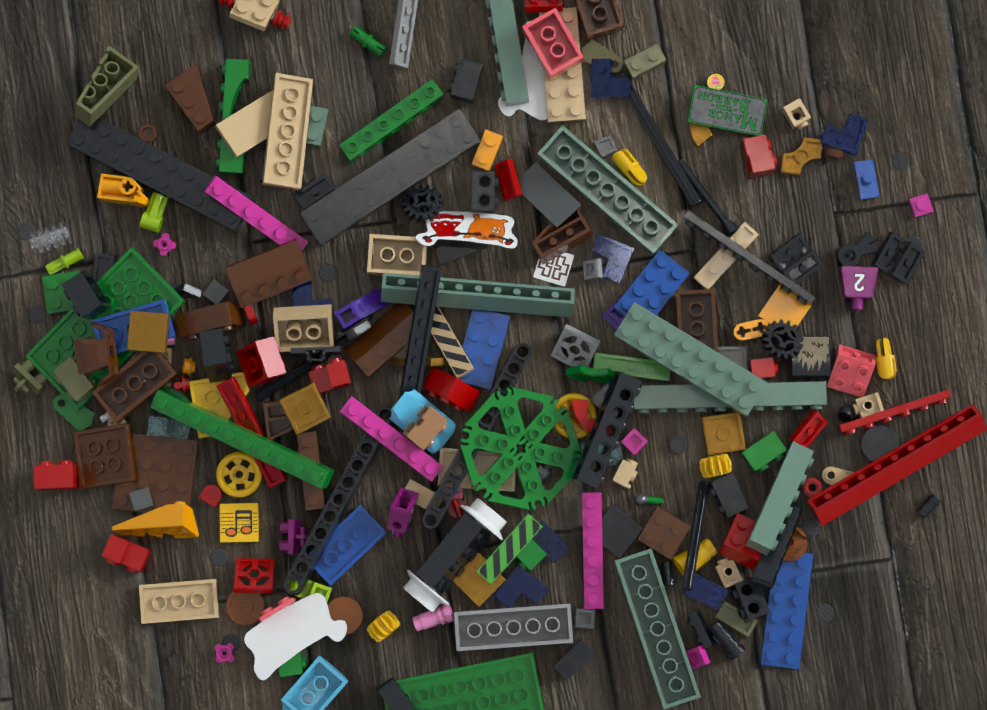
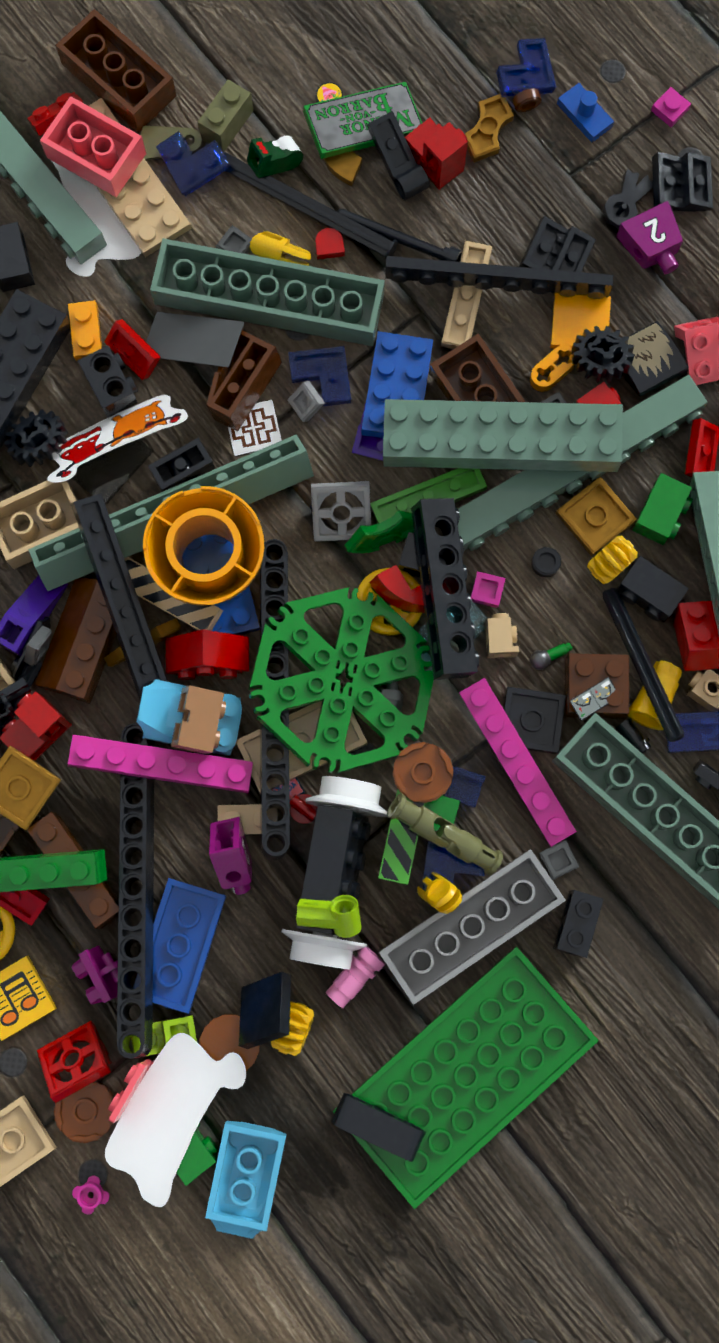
camera: 30 degrees left, 5 degrees down
pearl gold tile [453,553,506,607] -> none
tan brick [781,98,811,130] -> none
none -> light orange cone [143,486,265,605]
none -> black brick [148,437,215,492]
none -> black tile [238,972,291,1049]
none -> dark green leg [247,136,303,178]
none -> lime piece [296,895,362,938]
none -> red tile [315,228,345,260]
none -> black plate [366,111,430,201]
none -> olive piece [387,793,503,876]
none -> dark orange tile [393,742,453,803]
none -> yellow arm [417,872,462,914]
none -> light grey sticker [570,677,616,721]

